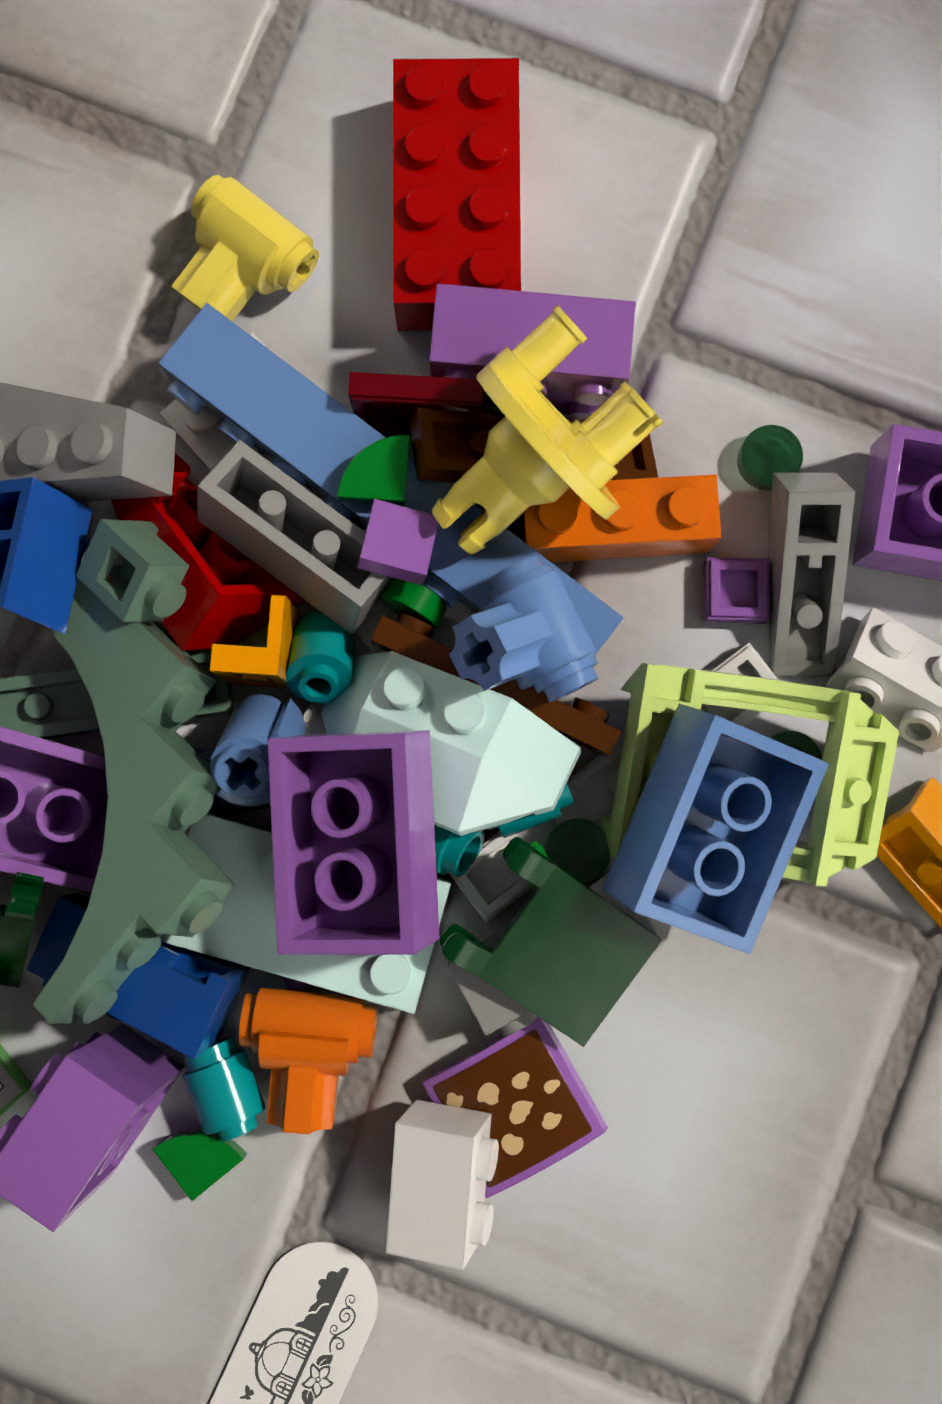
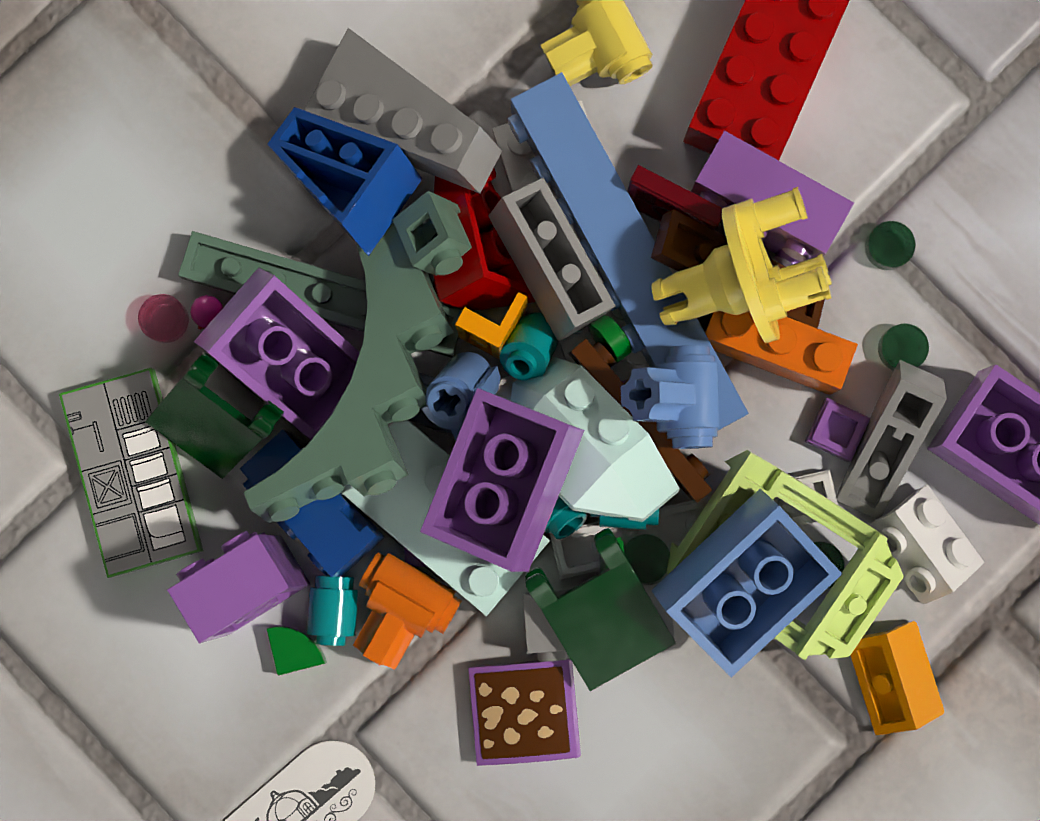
camera: 25 degrees right, 0 degrees up
green tile [337,435,411,506] -> none
medium lavender tile [357,499,438,585] -> none
white brick [386,1100,499,1270] -> none
none -> clear green tile [865,221,916,270]

